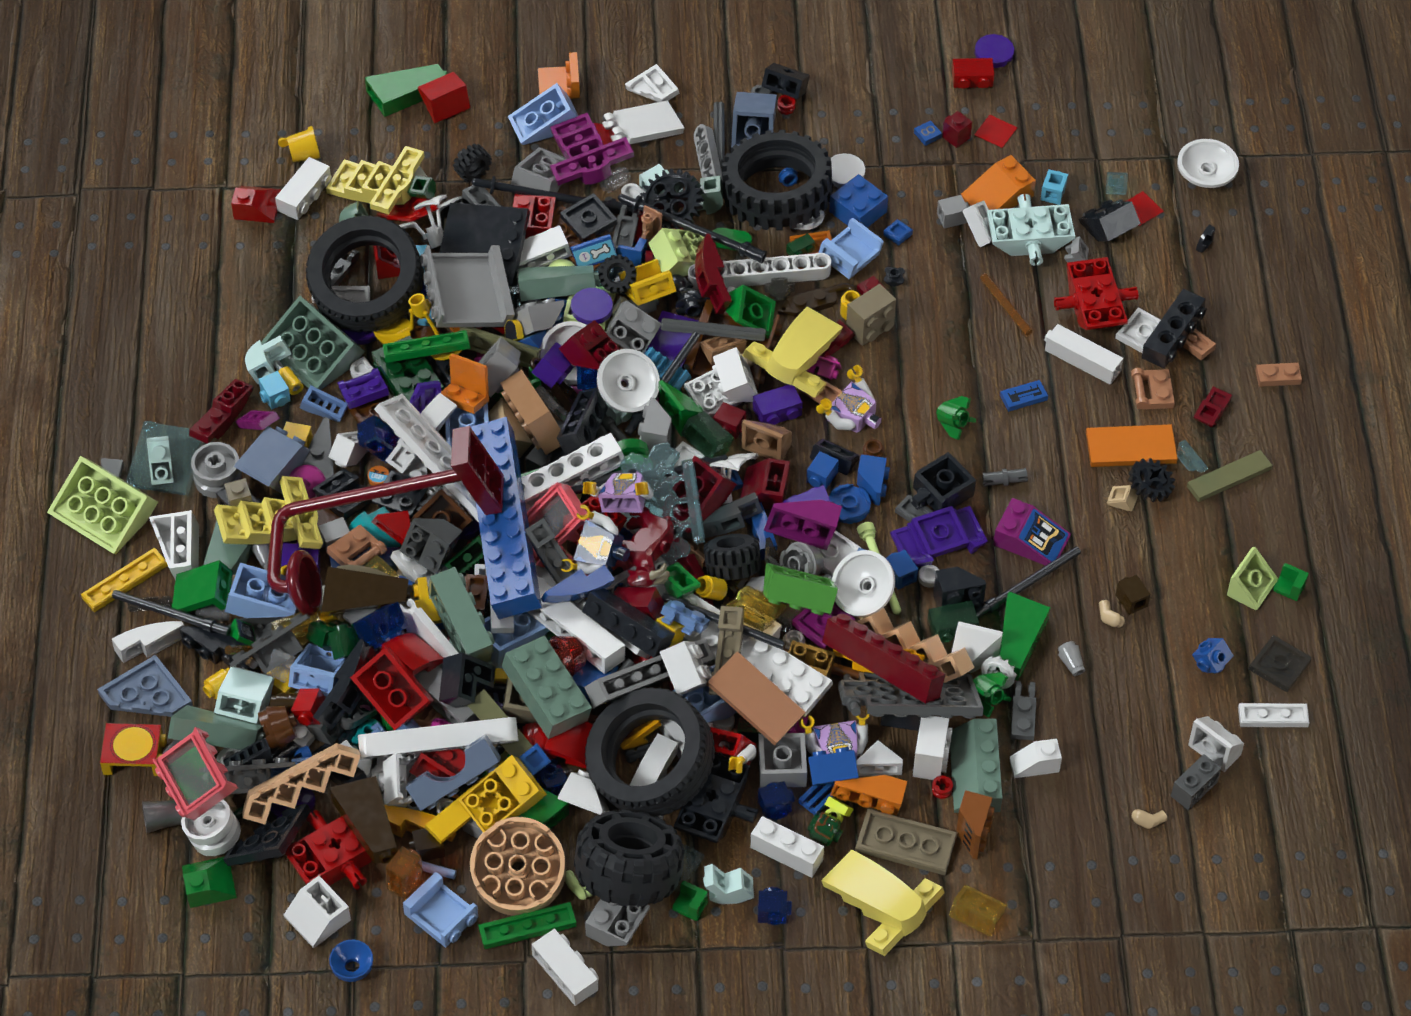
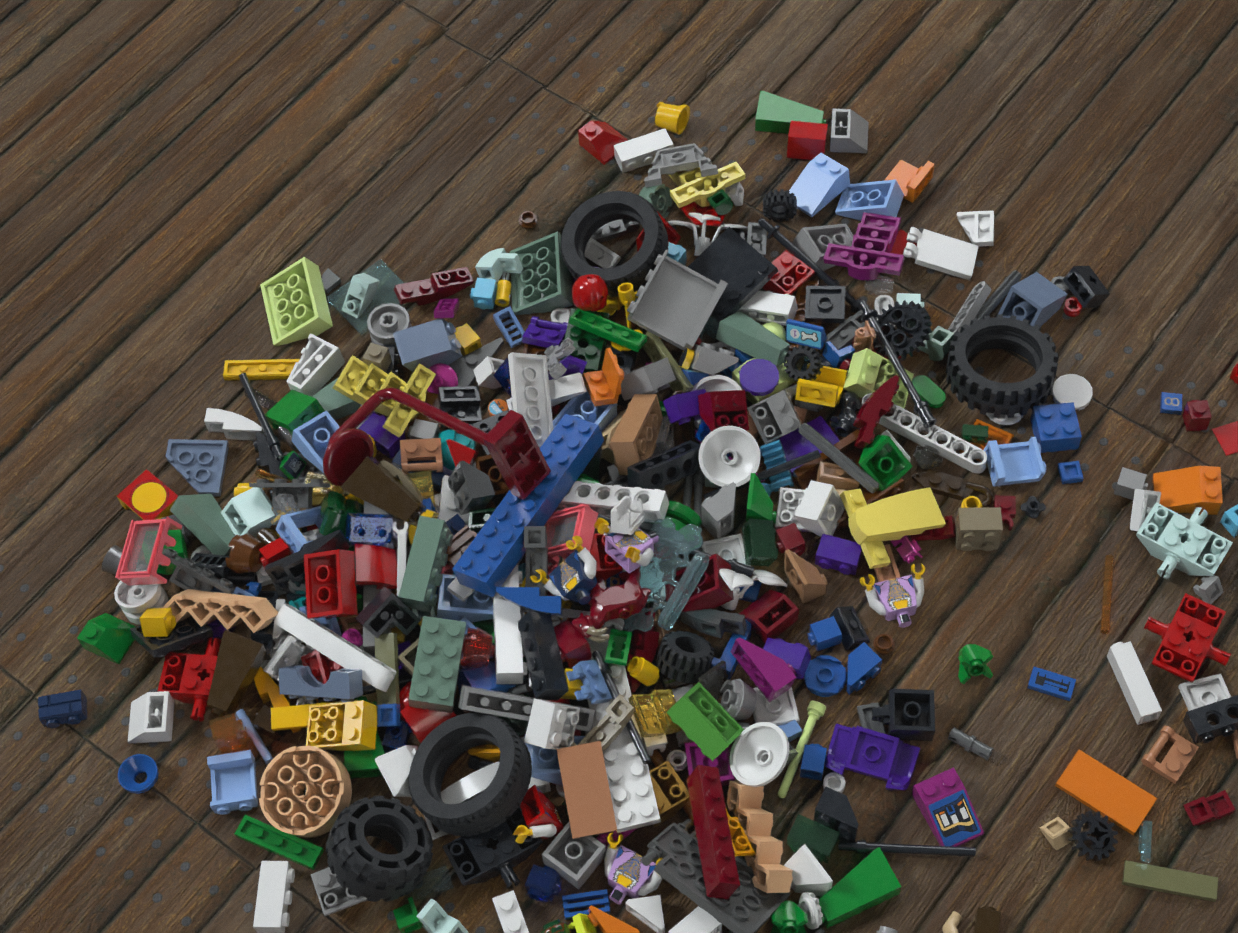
camera: 45 degrees right, 5 degrees up
blue plate [779,168,798,186] -> none
blue brick [808,747,859,786] -> none
none -> dark blue brick [38,689,87,728]
none -> yellow brick [140,608,176,637]
none -> reddish brown plate [519,211,538,229]
none -> light grey plant [544,337,575,380]
none -> red piece [572,274,608,311]
none -> white hinge [611,496,645,535]
none -> light grey wing [644,143,718,187]
none -> light blue slope [789,153,850,217]
none -> light grey slope [830,109,869,153]

